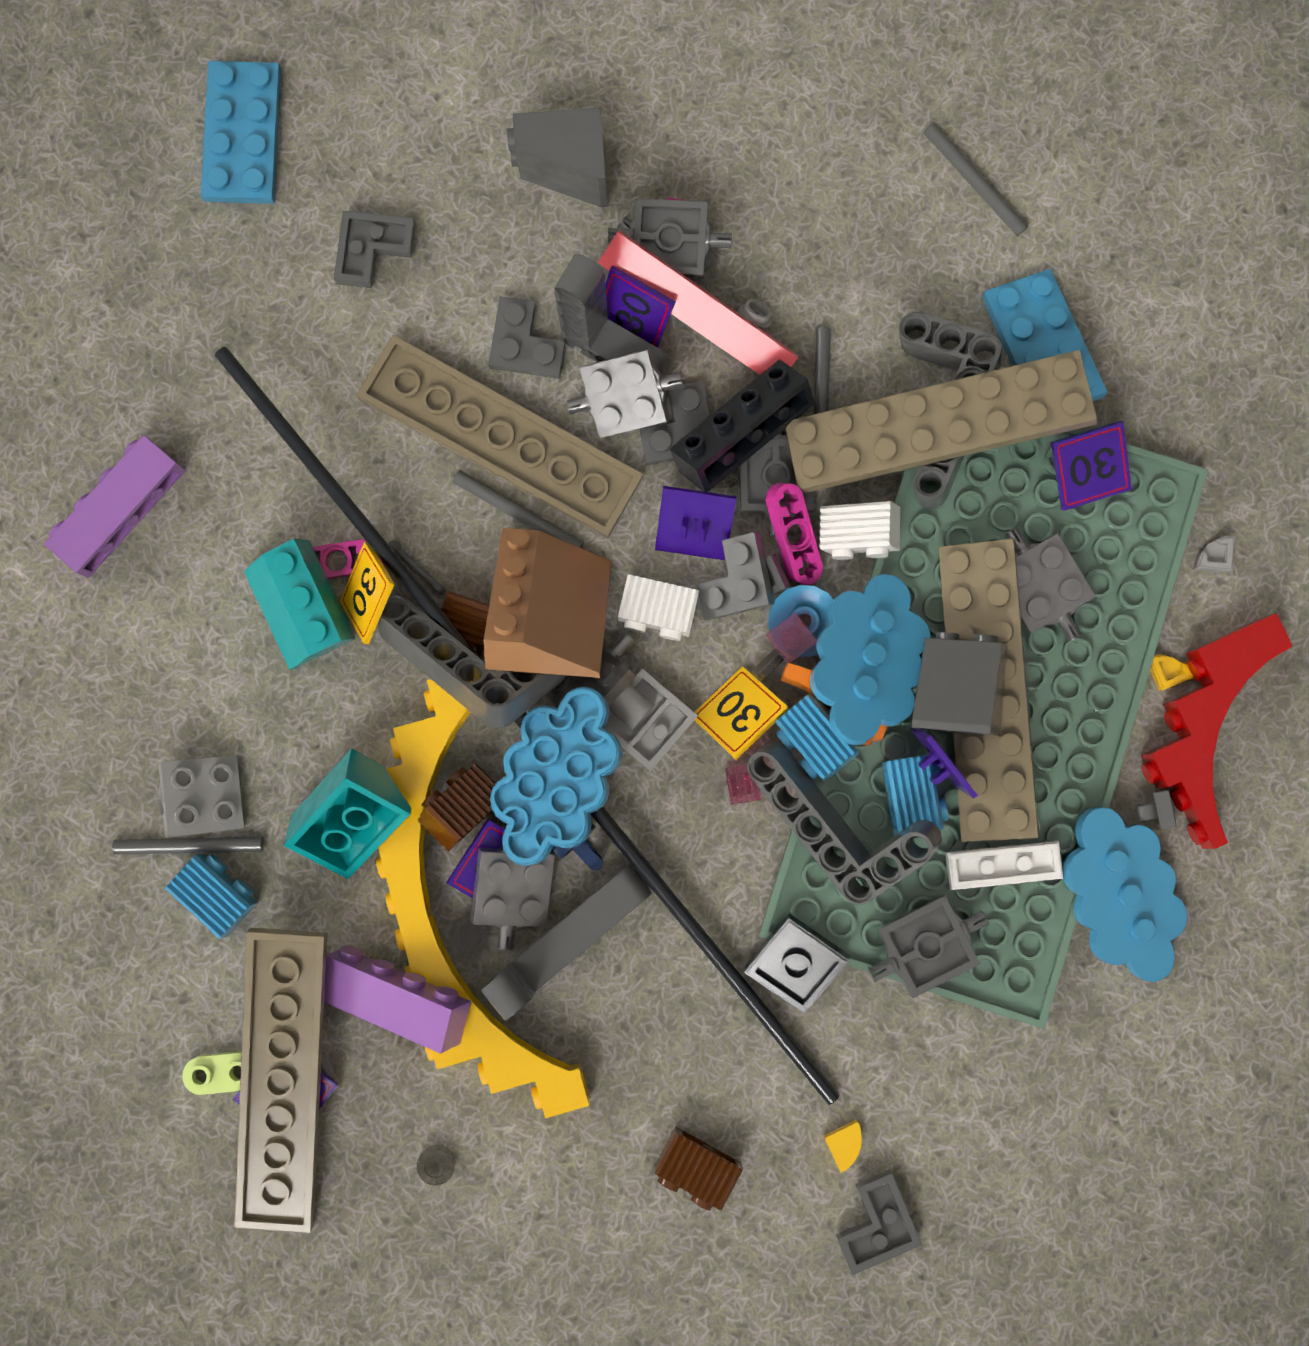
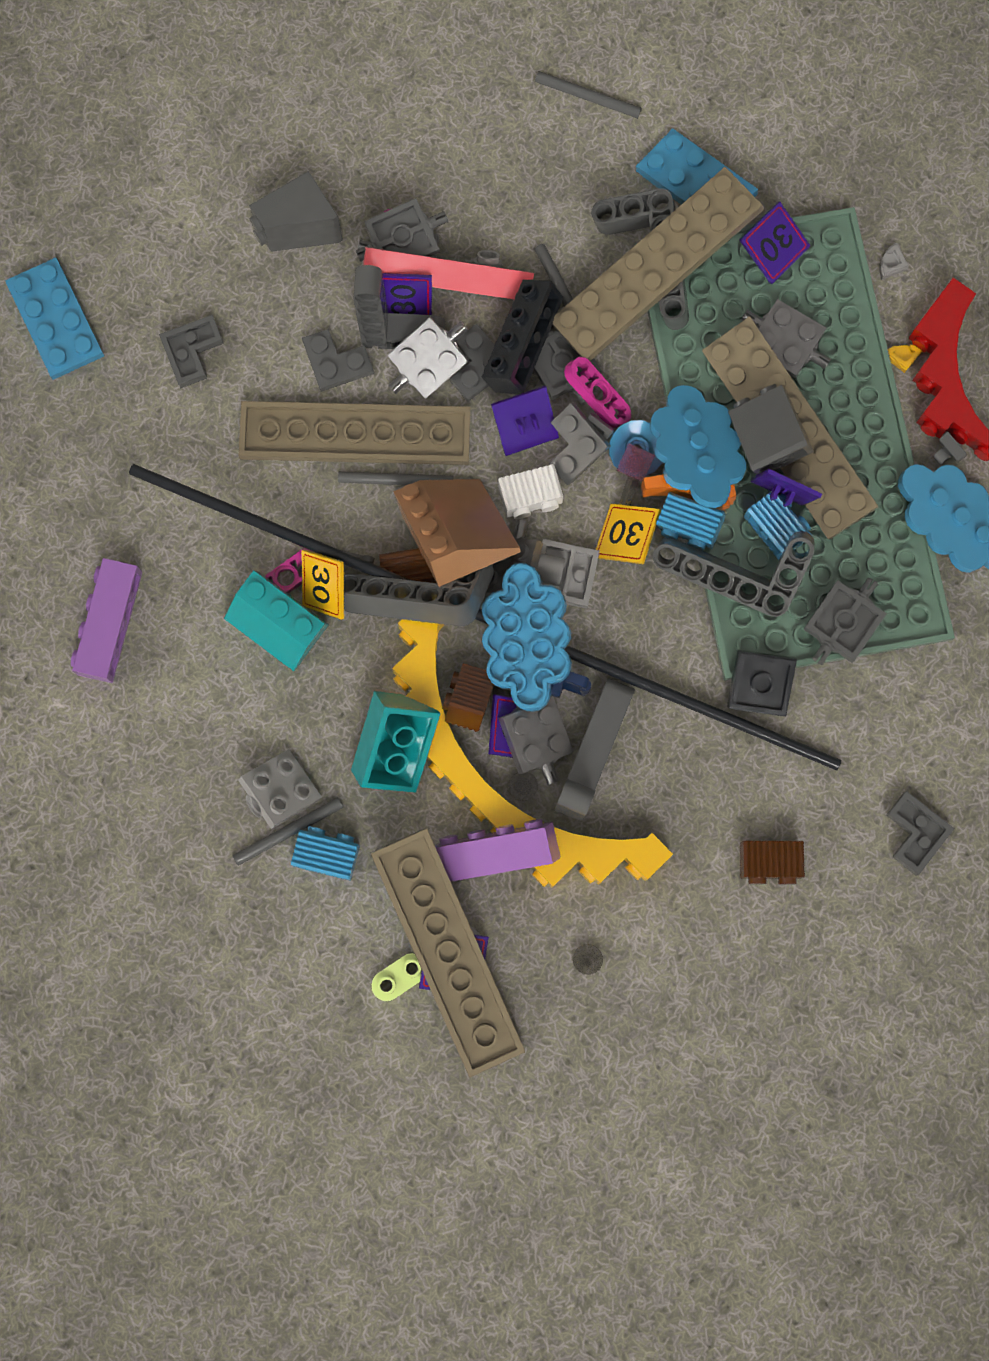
camera: 25 degrees left, 5 degrees down
clear pink plate [725,764,761,804] -> none
white brick [819,501,901,560] -> none
yellow tile [823,1120,862,1173] -> none
white tile [945,841,1063,890] -> none

